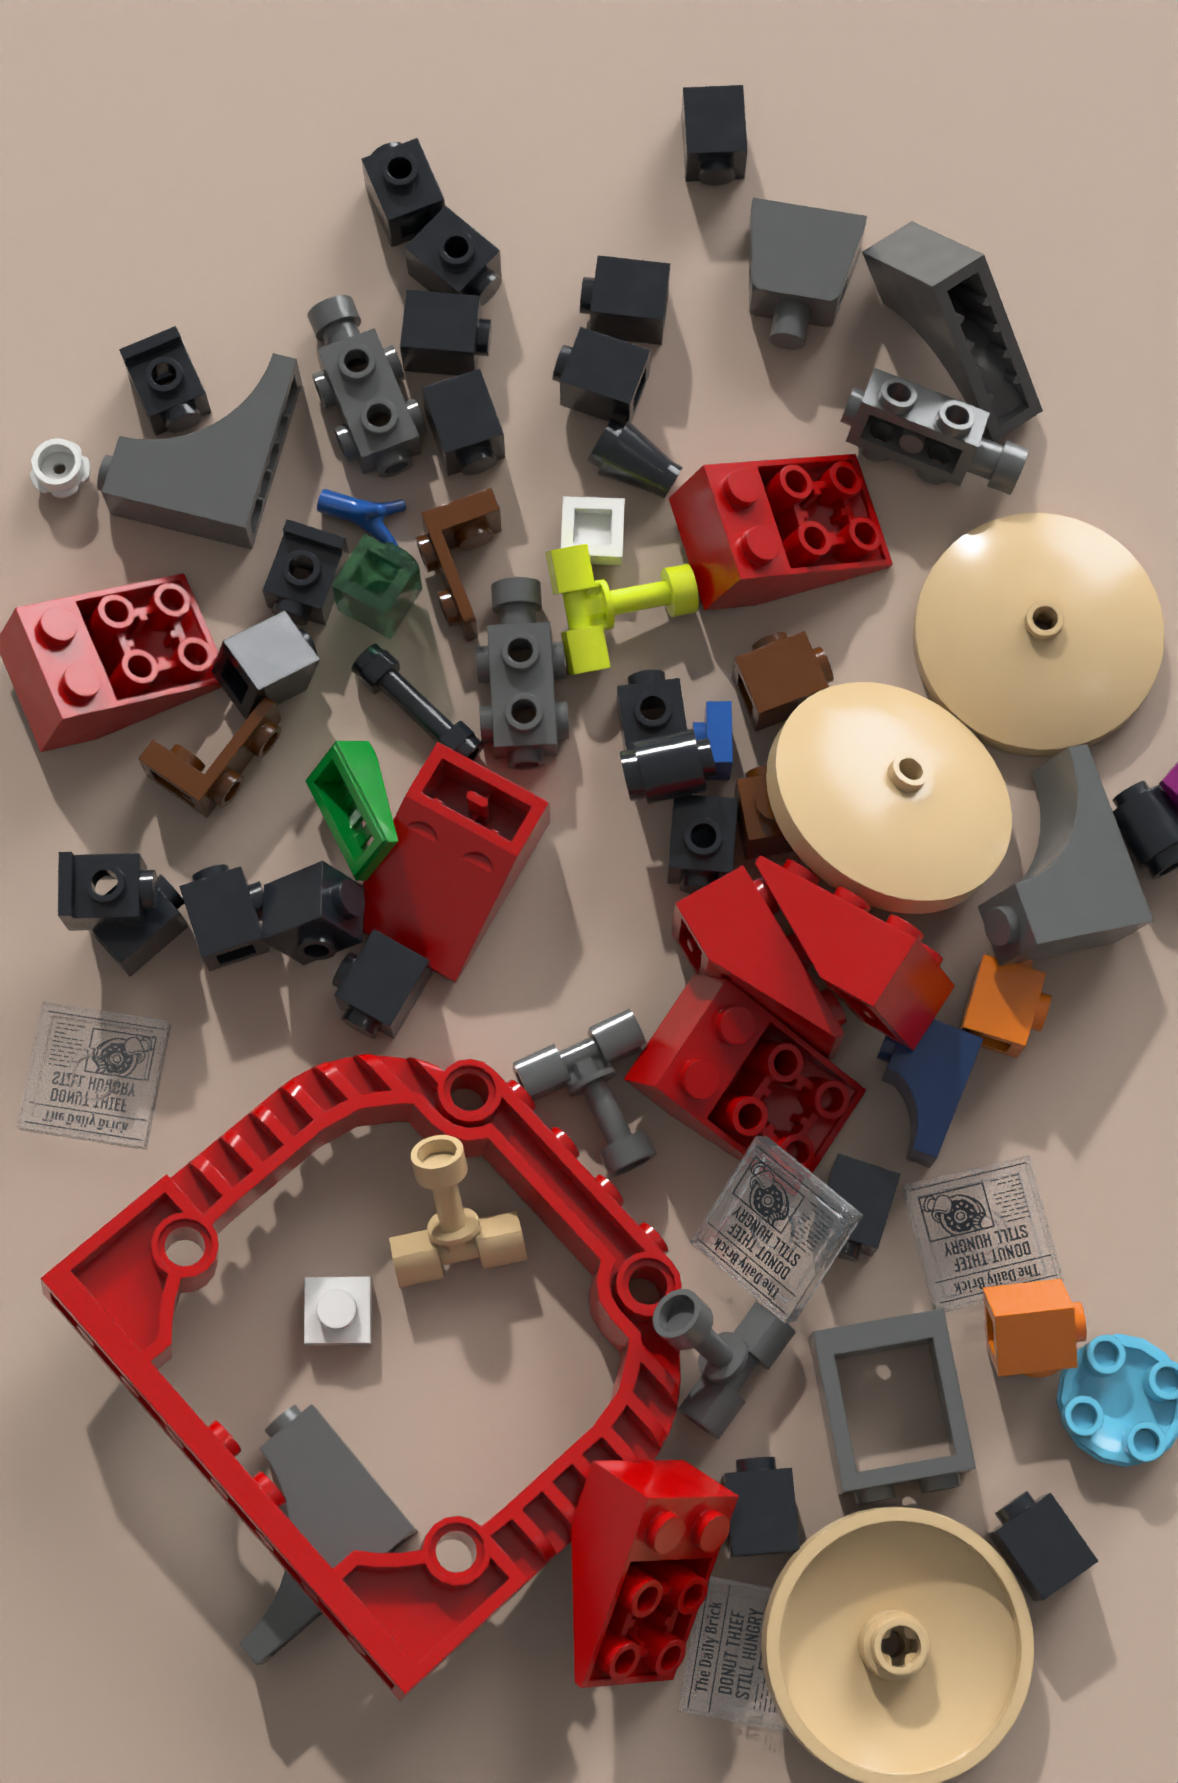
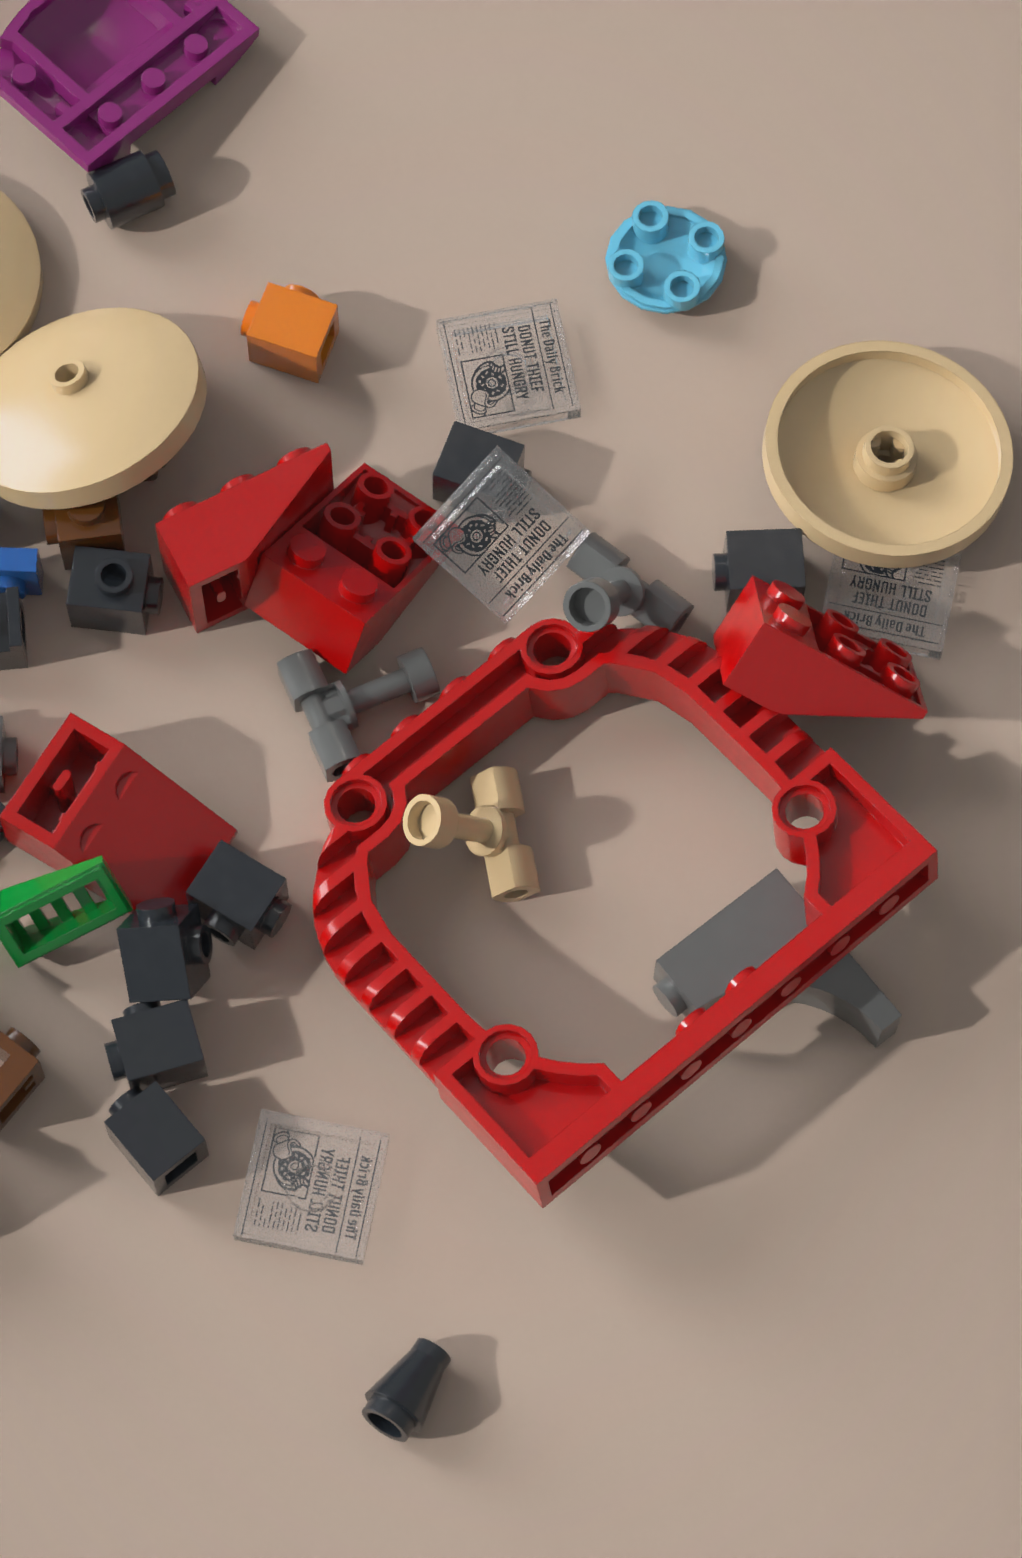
camera: 90 degrees left, 5 degrees down
black brick [58,852,158,931] -> none
white plate [304,1276,372,1346] -> none
black brick [620,728,717,804] -> none
red slope [755,855,955,1051] -> none
dark grey window [808,1308,976,1505] -> none
dark blue arch [877,1019,983,1168] -> none
dark grey arch [978,744,1154,966] -> none
orange brick [983,1279,1087,1378] -> none
black brick [987,1491,1098,1601] -> none

